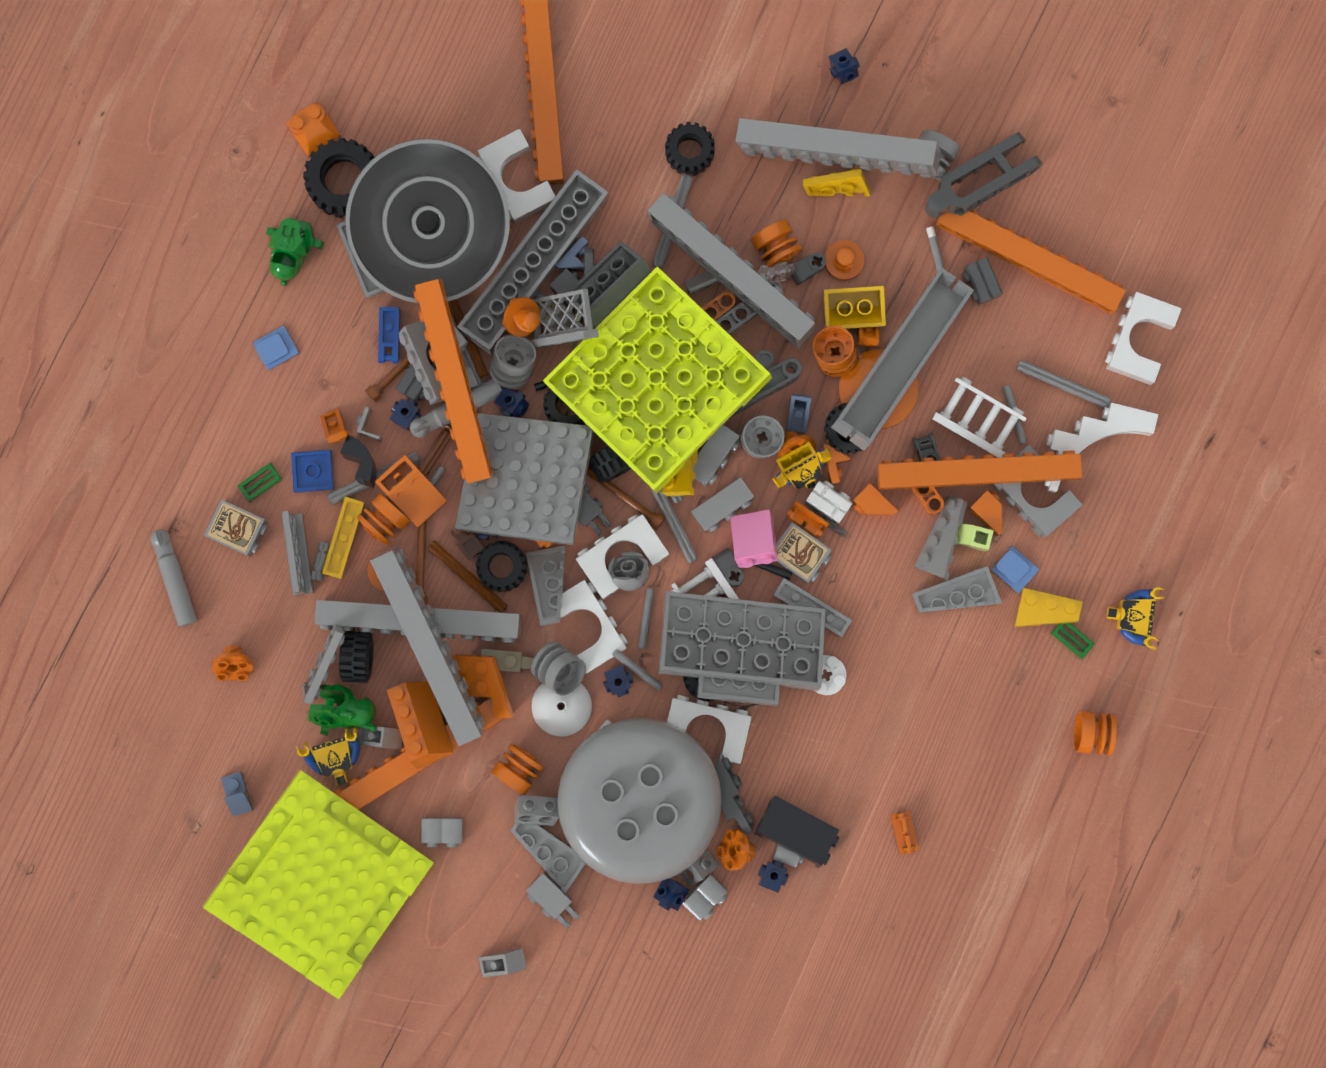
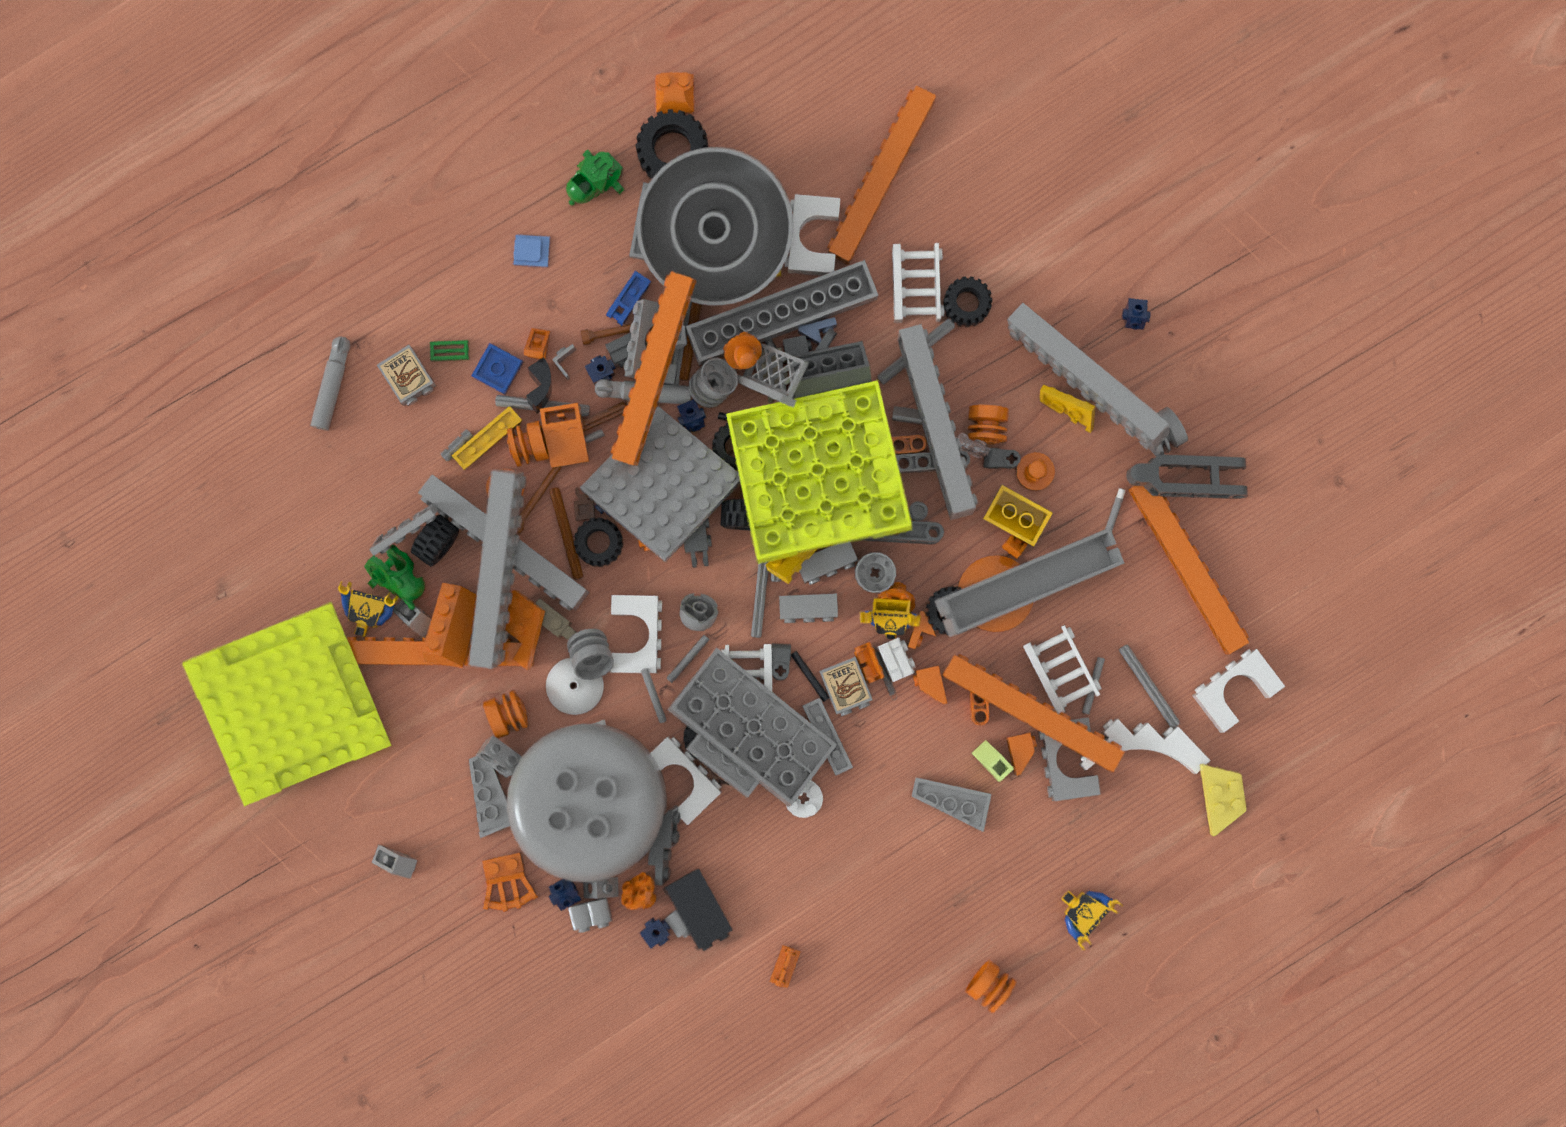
camera: 30 degrees right, 0 degrees up
orange plate [212,645,253,681] -> none
sand blue slope [221,772,253,817] -> none
light grey fence [282,511,314,596] -> none
light grey brick [421,817,464,847] -> none
light grey wing [526,545,566,626] -> none
light grey hinge [526,872,580,928] -> none
white arch [576,514,669,600] -> none
dark orange piece [587,466,666,530] -> none
dark blue brick [603,665,634,697] -> none
bright pink brick [730,509,778,568] -> none
sand blue slope [786,394,812,433] -> none
orange wheel [812,326,858,377] -> none
dark grey piece [912,432,940,462] -> none
light grey wing [914,495,967,580] -> none
dark grey brick [962,257,1003,305] -> none
medium blue piece [991,546,1040,594] -> none
yellow wing [1014,588,1083,628] -> none
green tile [1050,623,1095,659] -> none
none -> orange plate [482,852,538,912]
none -> white fence [892,243,944,323]
none -> light yellow wing [1200,764,1247,836]

